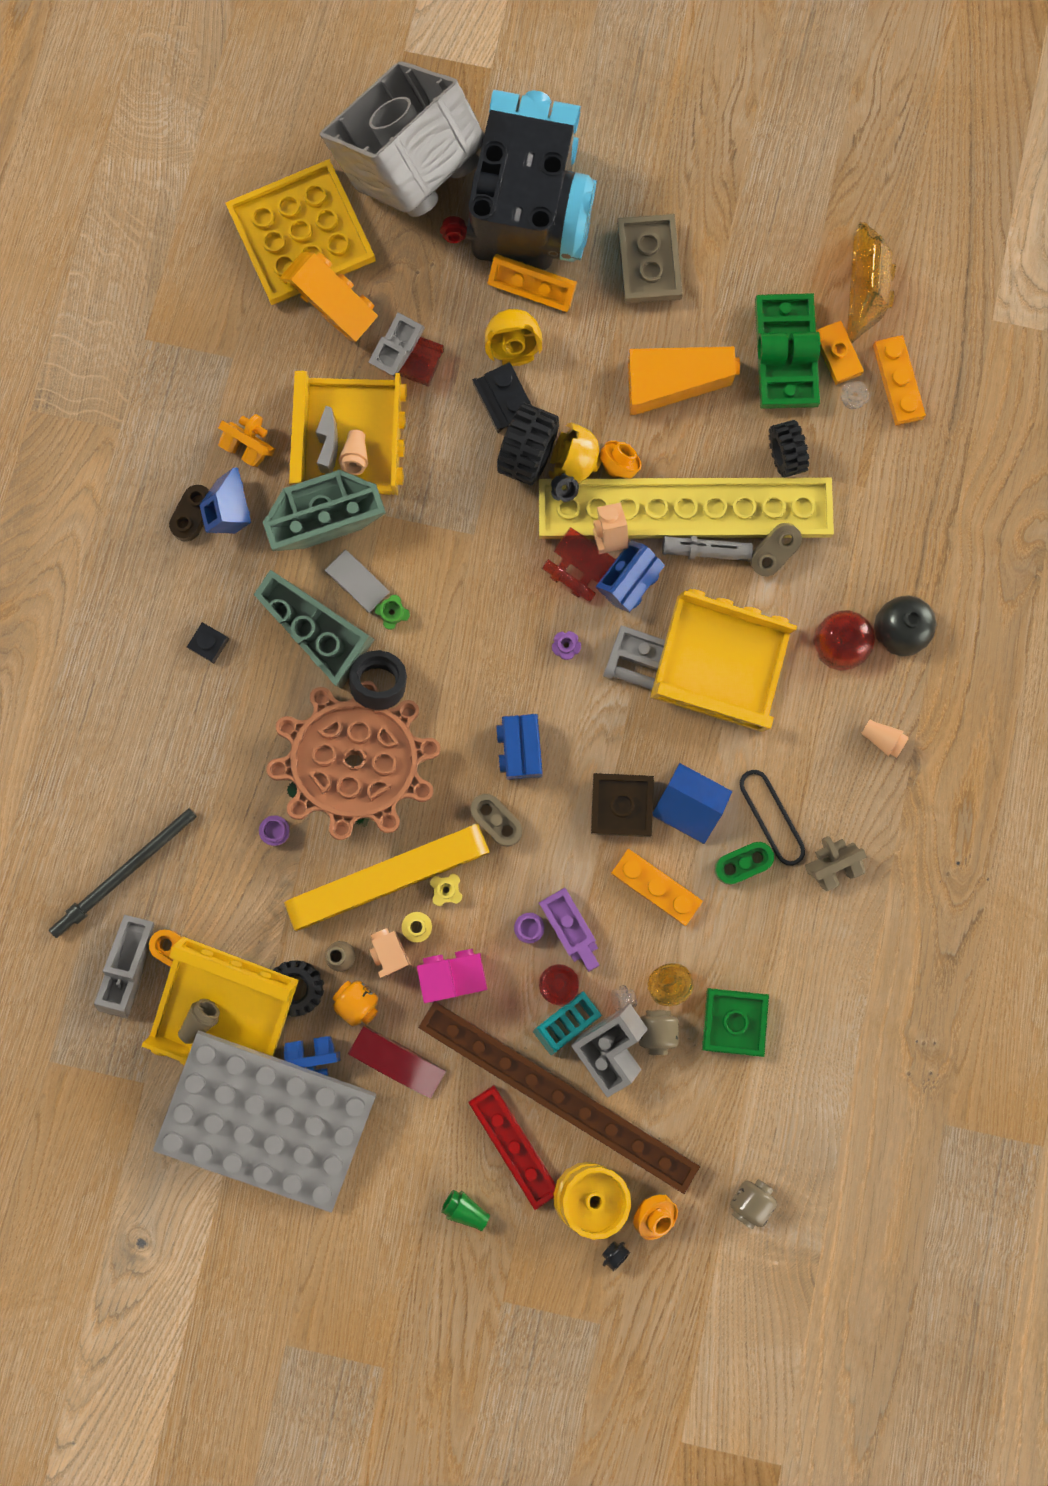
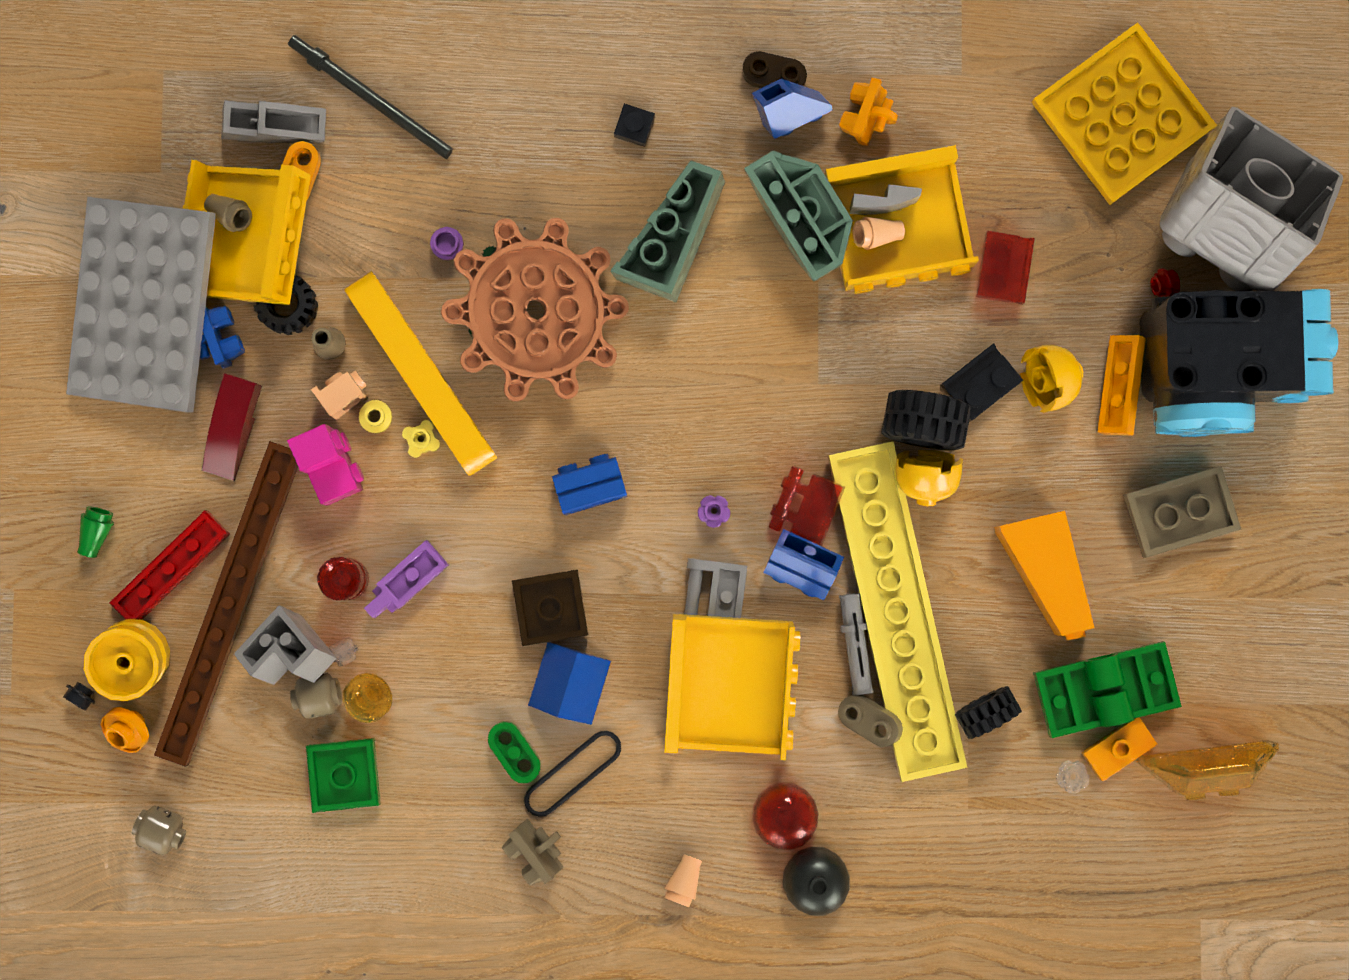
camera: 80 degrees right, 5 degrees up
light orange wedge [279,252,378,342] -> none
light grey slope [324,549,390,613] -> none
light orange head [332,981,379,1027] -> none
black tyre [349,650,407,710] -> none
light grey slope [368,312,425,377] -> none
bright green plate [375,595,410,630] -> none
dark tan plate [471,794,522,846] -> none
medium lavender plate [514,913,545,943] -> none
teal slope [533,991,602,1055] -> none
black plate [551,473,579,502] -> none
light nougat brick [593,502,628,554] -> none
light orange plate [599,441,642,478] -> none
light orange plate [611,848,703,926] -> none
light orange plate [873,335,926,426] -> none

